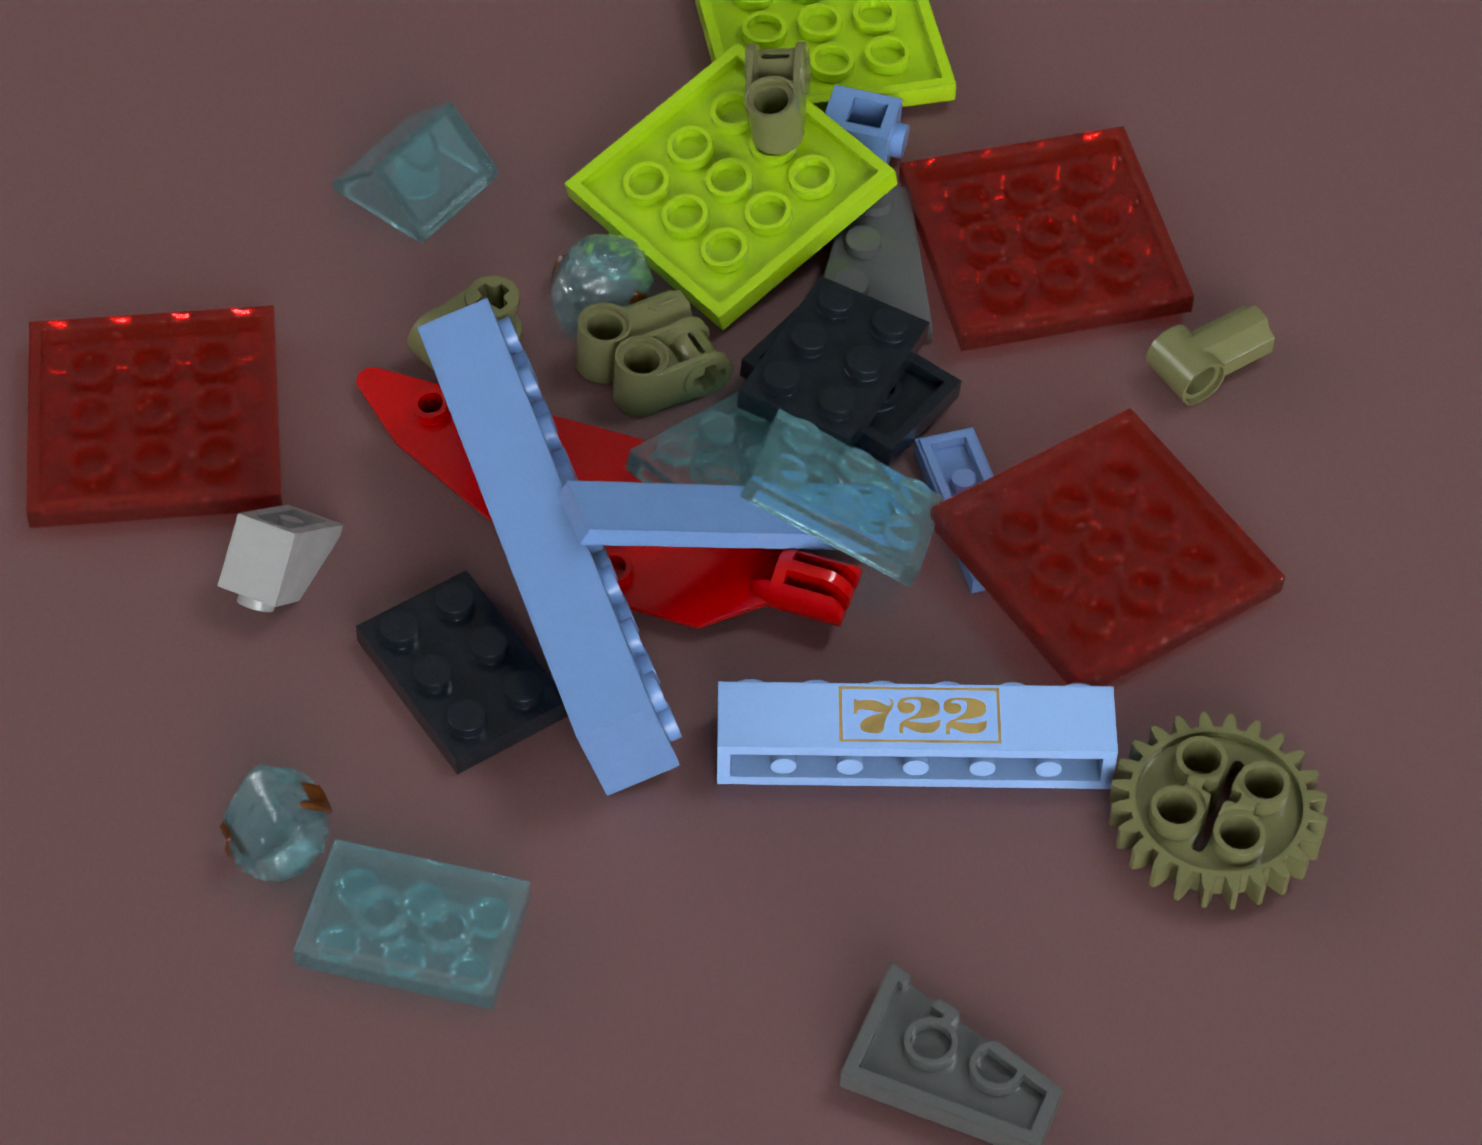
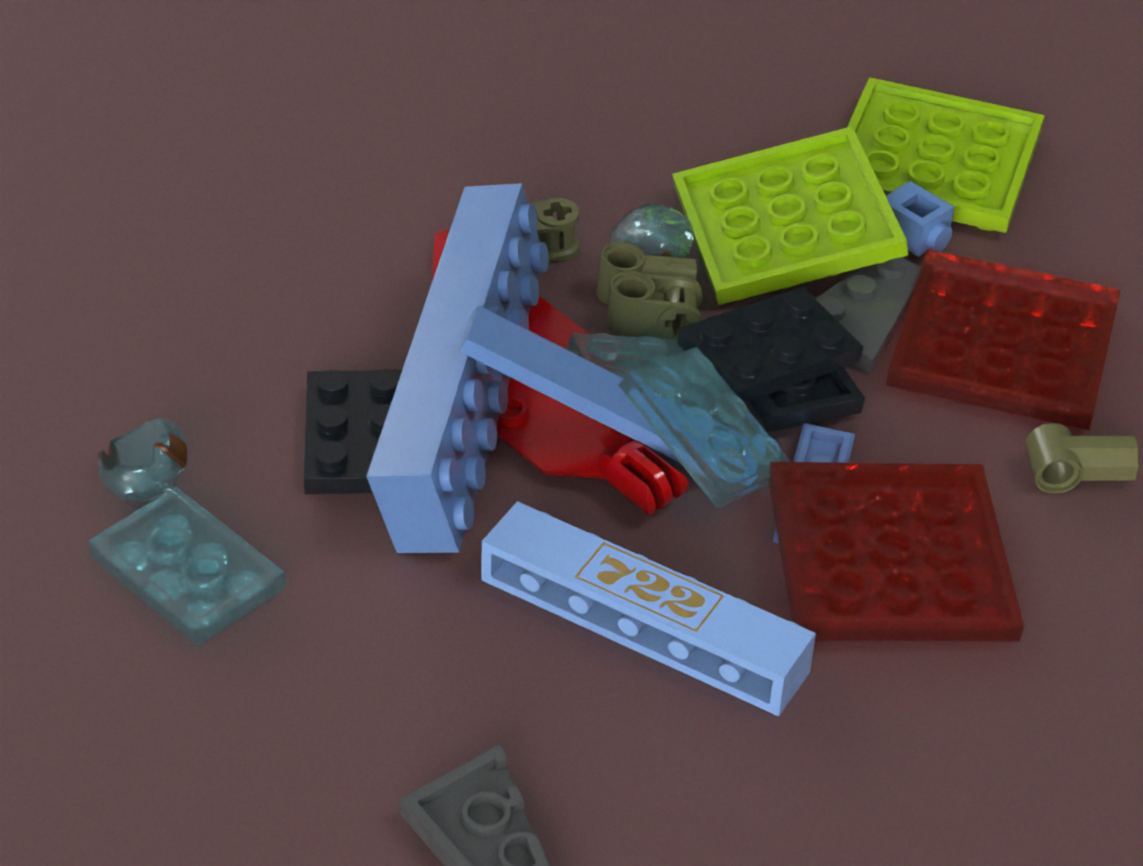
camera: 30 degrees right, 10 degrees down
clear red plate [26,305,283,528] -> none
light grey slope [217,504,344,612] -> none
clear light blue slope [333,101,498,243] -> none
olive piece [744,41,811,155] -> none
olive gear [1109,712,1328,909] -> none

